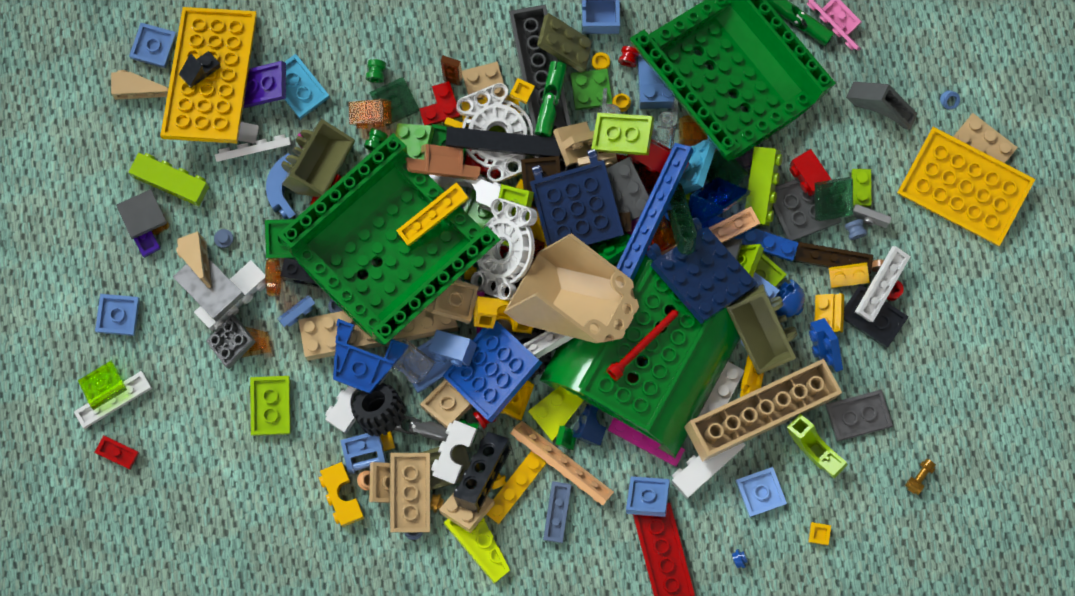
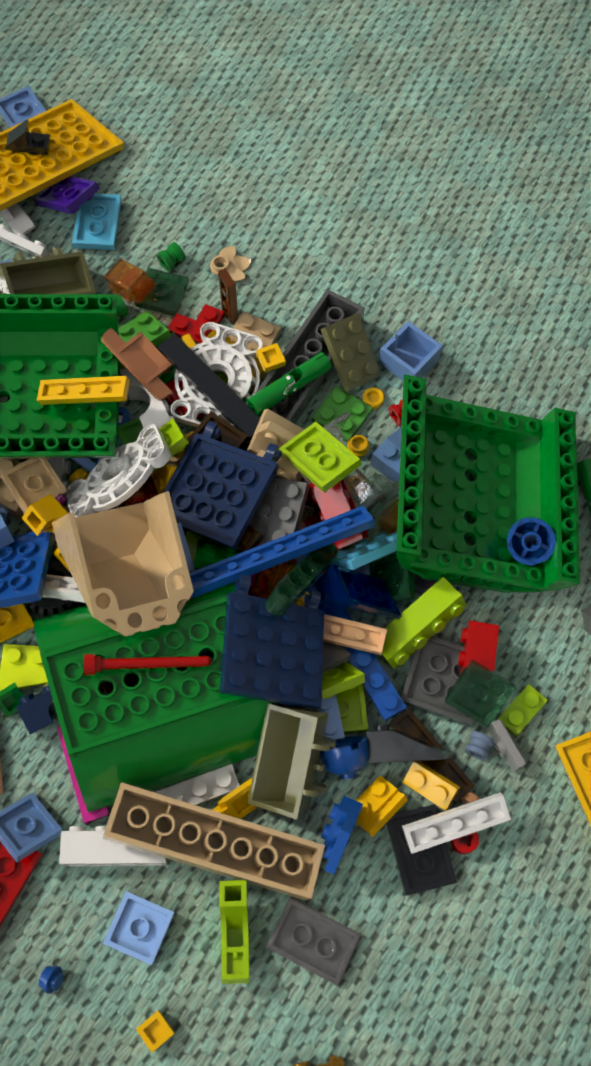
camera: 40 degrees right, 10 degrees down
none -> tan plate [210,246,251,282]
none -> black slope [367,725,449,763]
none -> blue cylinder [506,517,556,565]

